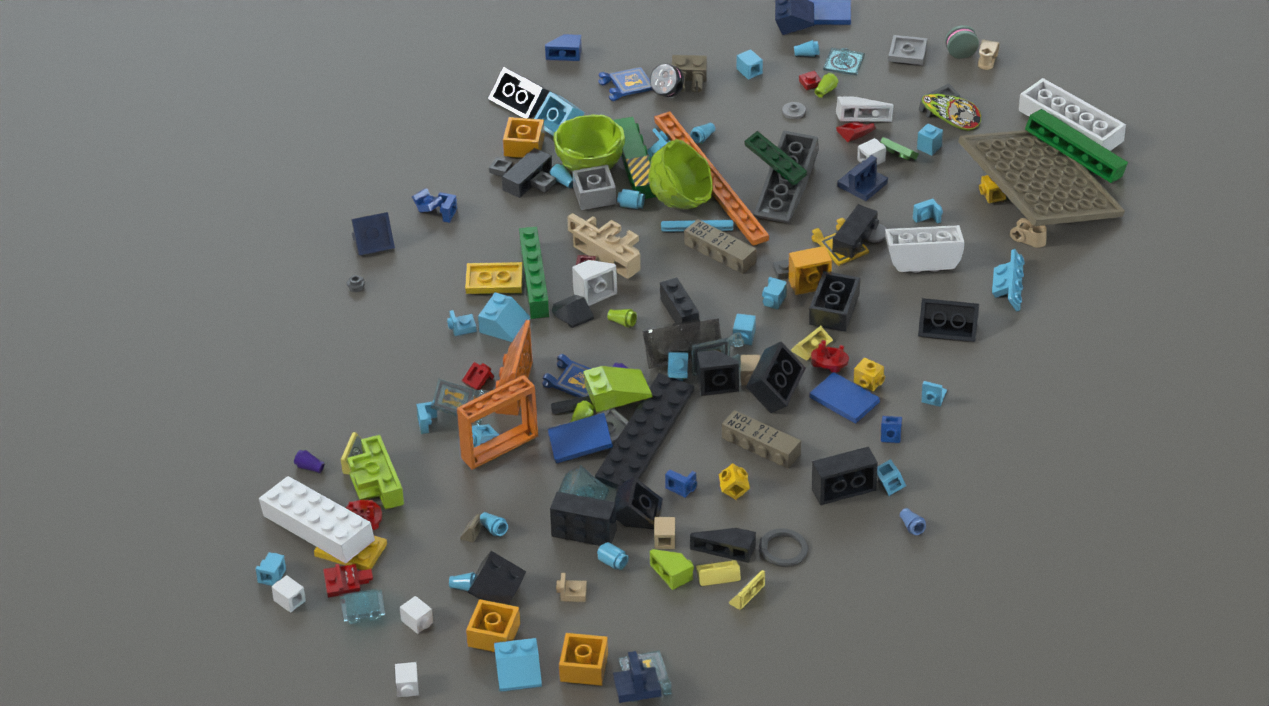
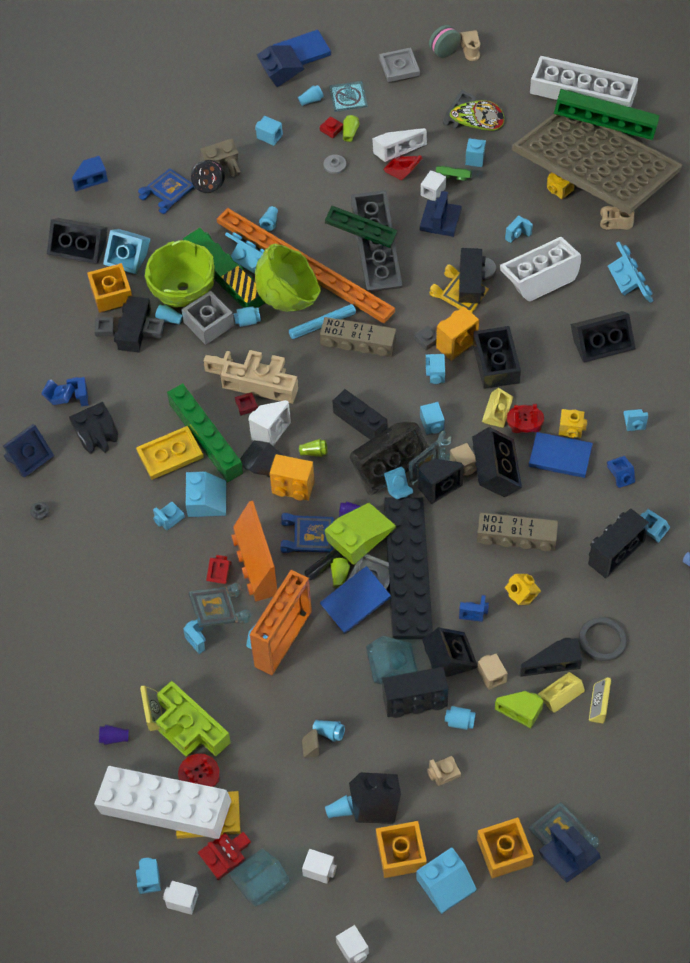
camera: 25 degrees left, 15 degrees up
none -> black plate [69,402,118,454]
none -> light orange brick [270,454,315,501]

